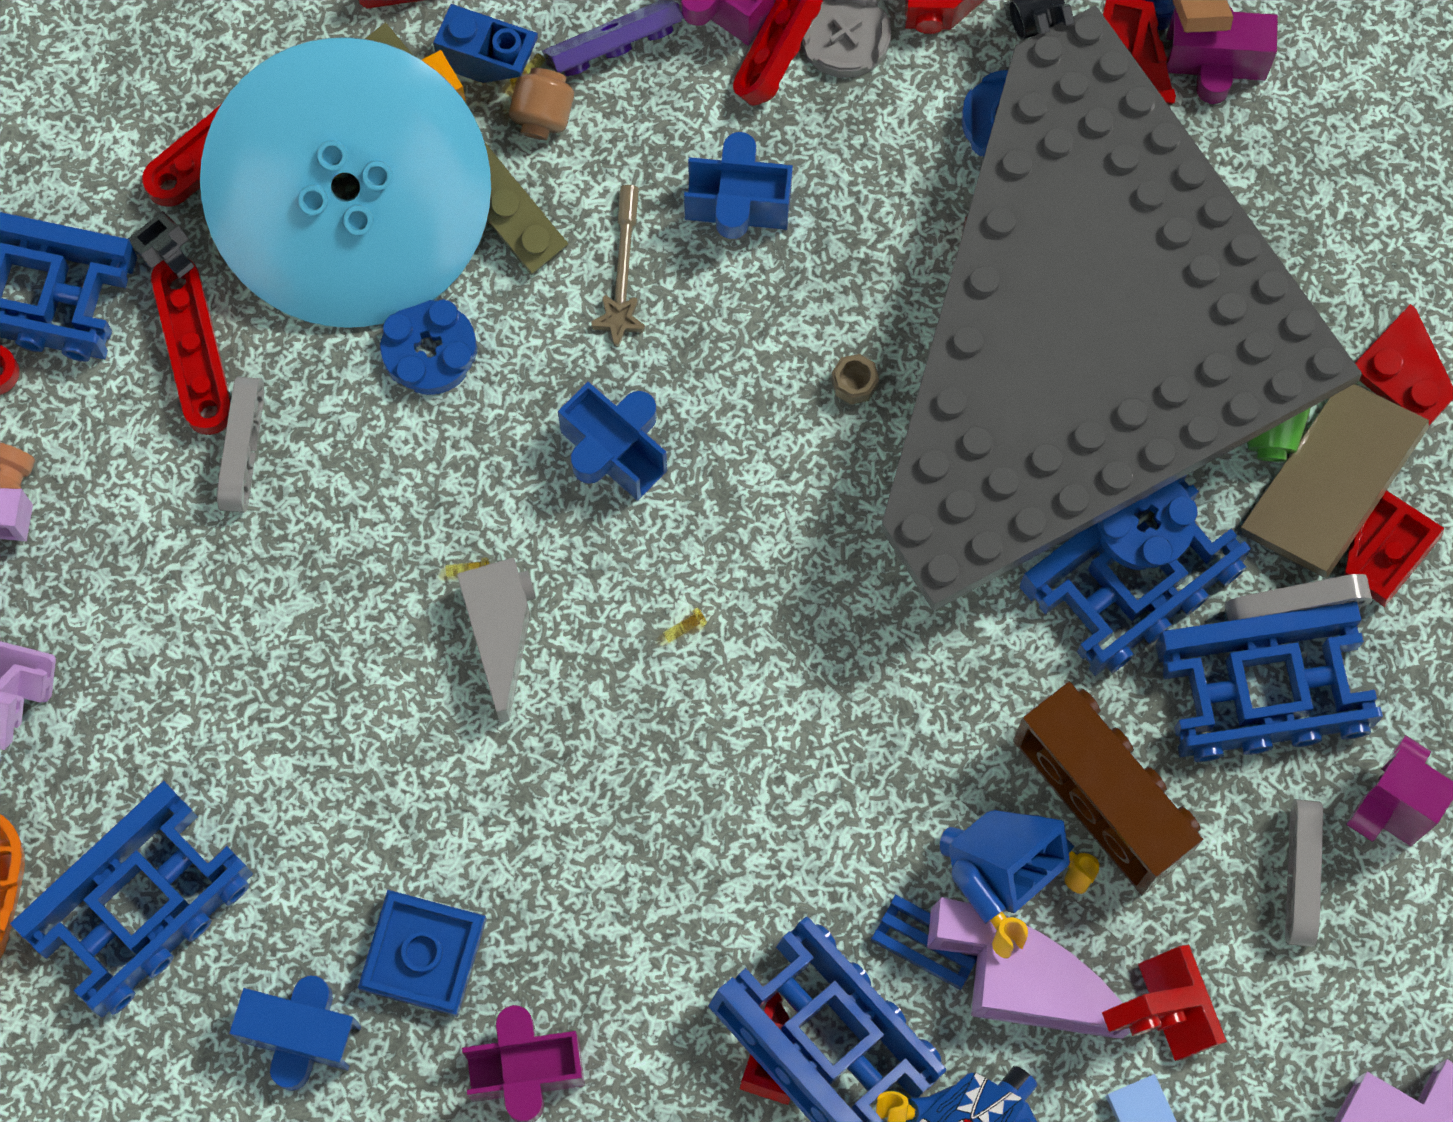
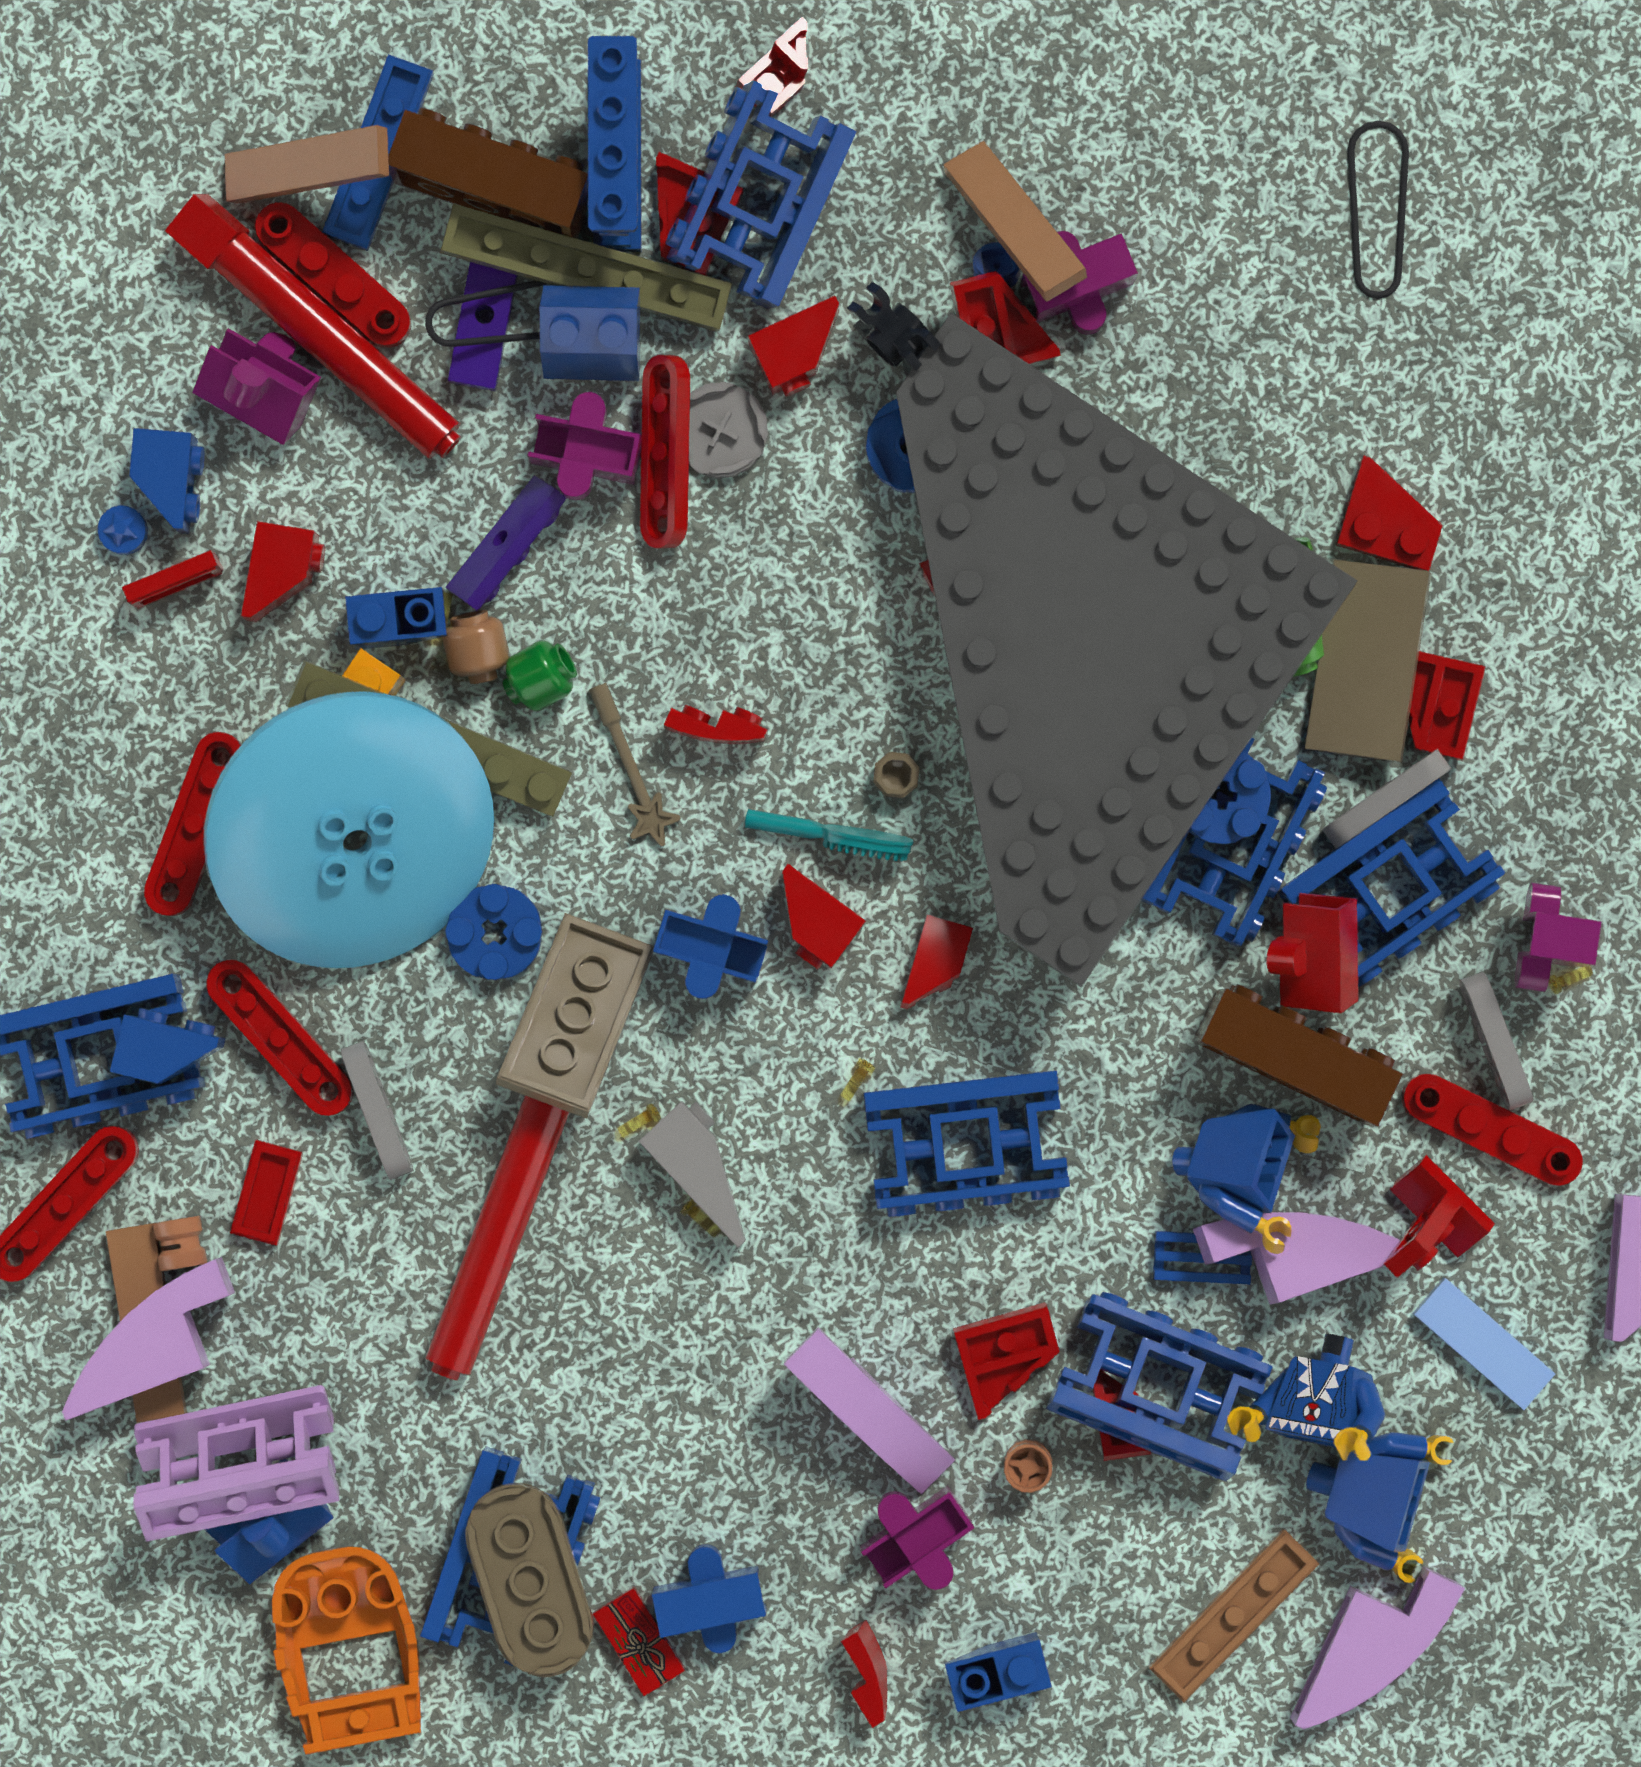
camera: 30 degrees left, 15 degrees up
black plate [128,211,195,278] -> none
blue plate [358,890,487,1017] -> none
blue piece [684,132,793,239] -> none
none -> blue slope [110,1008,226,1084]
none -> red tile [230,1140,304,1246]
none -> red brick [425,1096,570,1381]
none -> dark tan tile [465,1483,594,1677]
none -> dark tan tile [496,913,654,1119]
none -> green head [502,640,577,712]
none -> red tile [593,1586,686,1696]
none -> red slope [664,705,768,744]
none -> clear yellow piece [680,1199,721,1238]
none -> teal piece [745,809,914,861]
none -> red slope [782,864,866,970]
none -> lavender slope [784,1327,955,1494]
none -> blue fence [863,1071,1070,1217]
none -> red slope [900,915,973,1010]
none -> red wing [953,1302,1060,1420]
none -> nougat wheel [1004,1439,1052,1493]
none -> red piece [1266,893,1358,1013]
none -> red plate [1402,1074,1583,1186]
none -> clear yellow piece [1549,966,1593,994]

